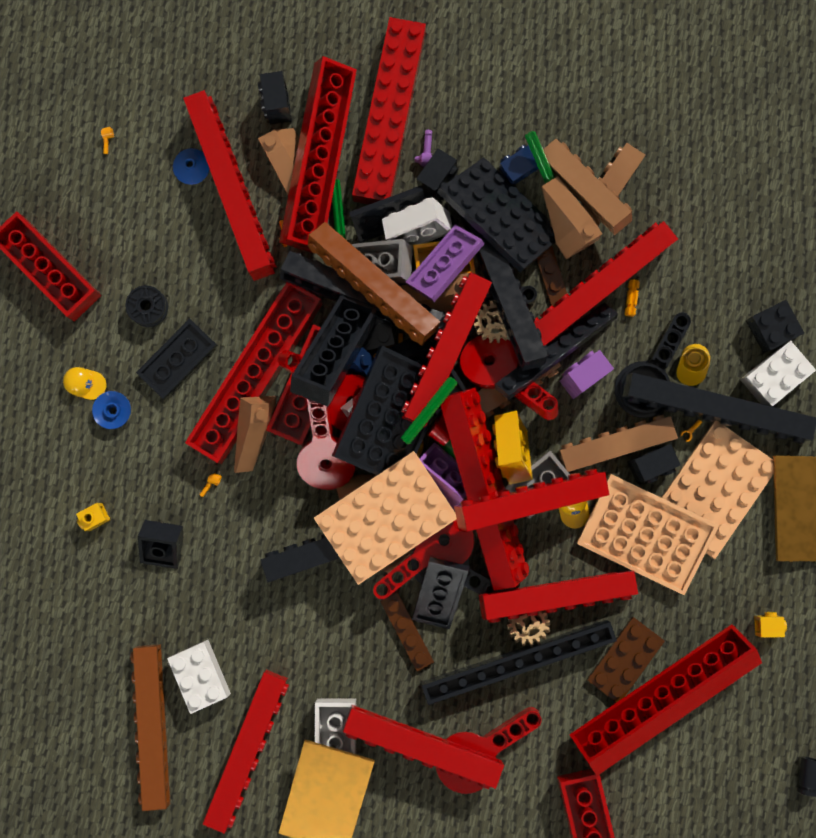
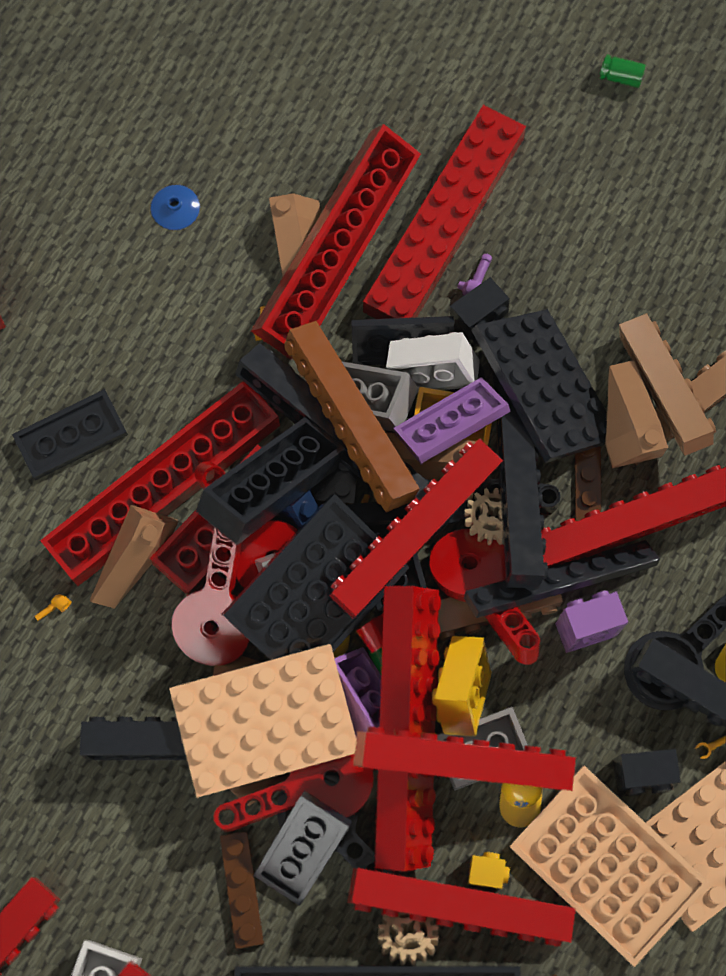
camera: 15 degrees right, 10 degrees down
light orange hand [101,127,114,154] -> none
black wheel [125,285,169,328] -> none
red brick [183,90,277,281] -> none
black brick [258,71,292,125] -> none
green axle [332,179,346,239] -> none
green axle [401,377,457,444] -> none
dark blue brick [499,145,539,186] -> none
green axle [525,131,555,184] -> none
medium nougat brick [558,415,678,472] -> none
light orange axle [625,279,640,317] -> none
none -> yellow brick [468,852,510,889]

